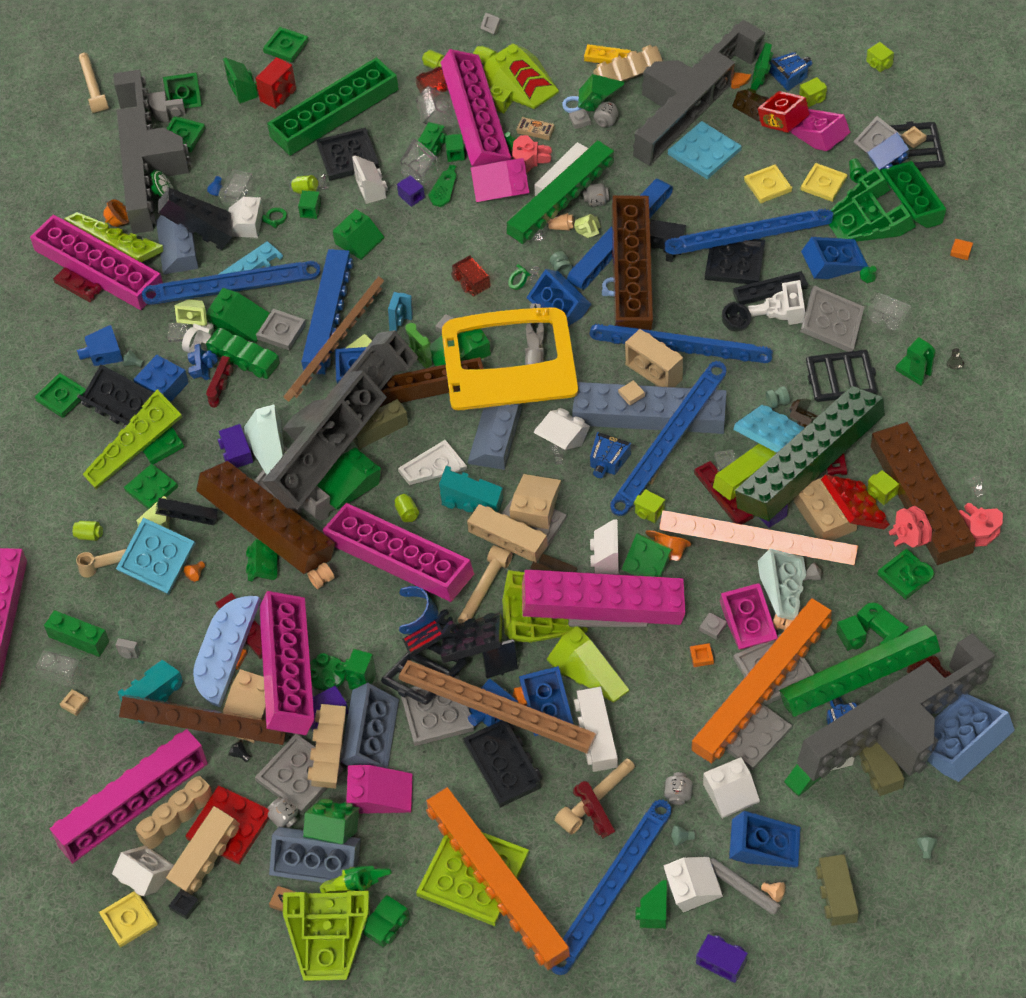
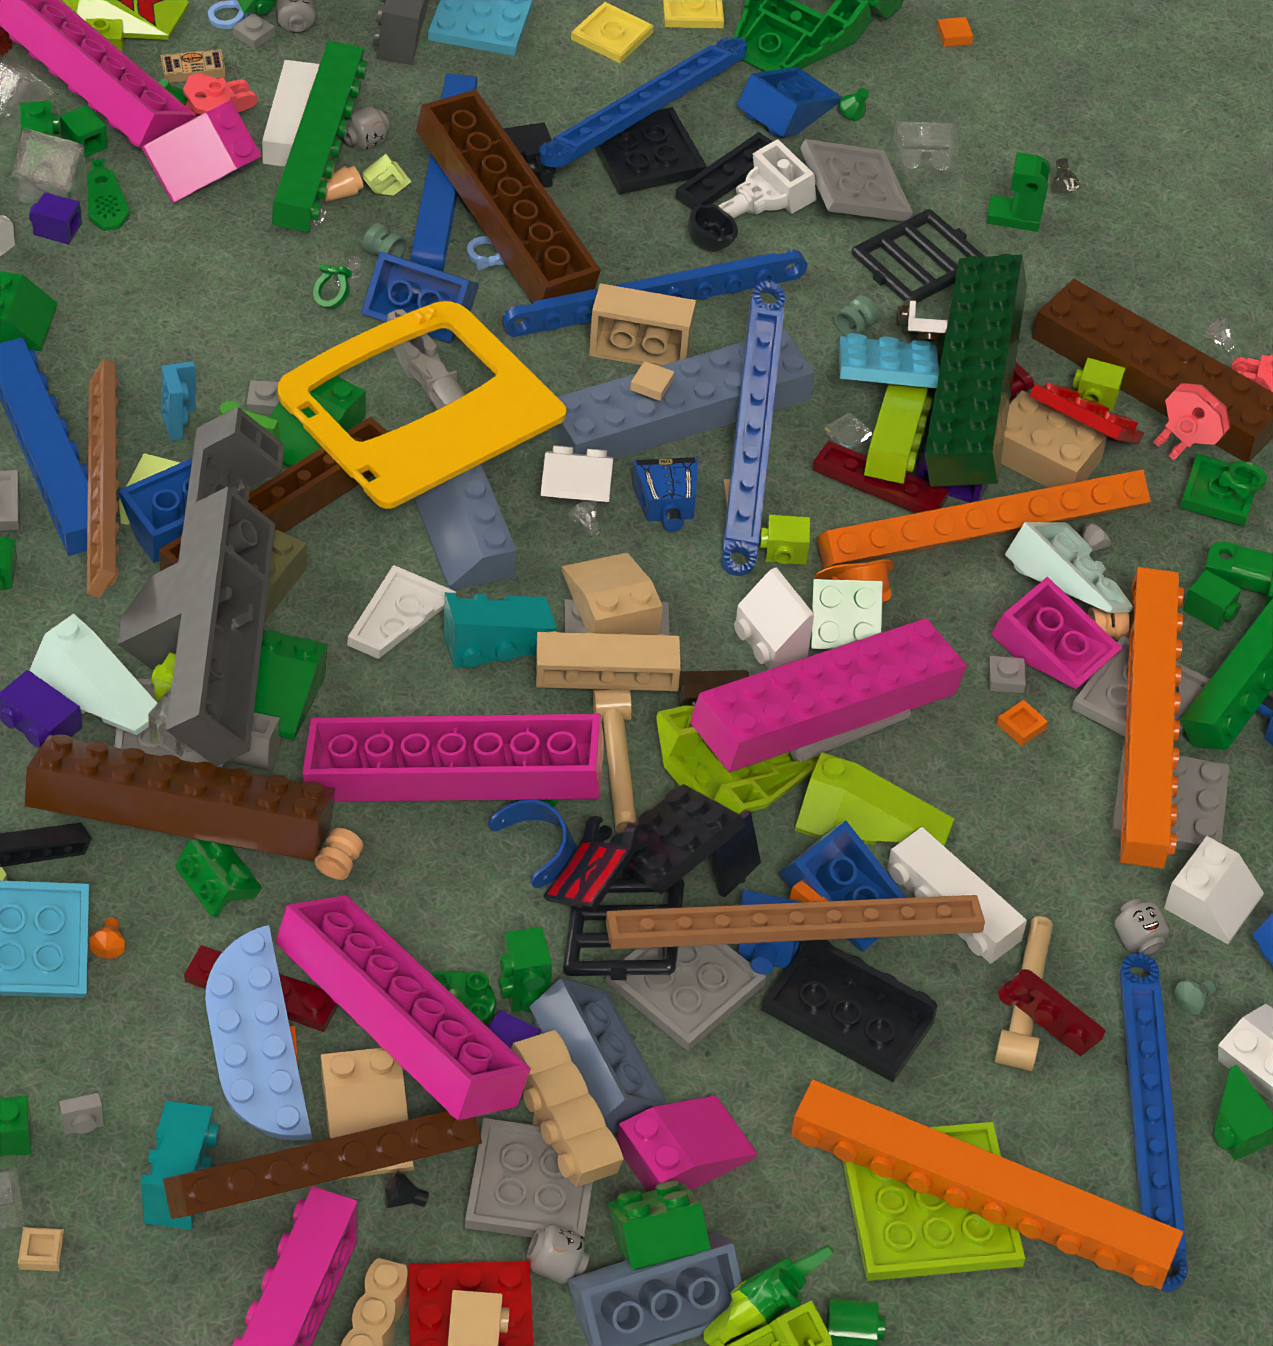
camera: 40 degrees left, 5 degrees down
lime brick [394,494,419,522] -> none
clear red brick [451,255,490,297] -> none

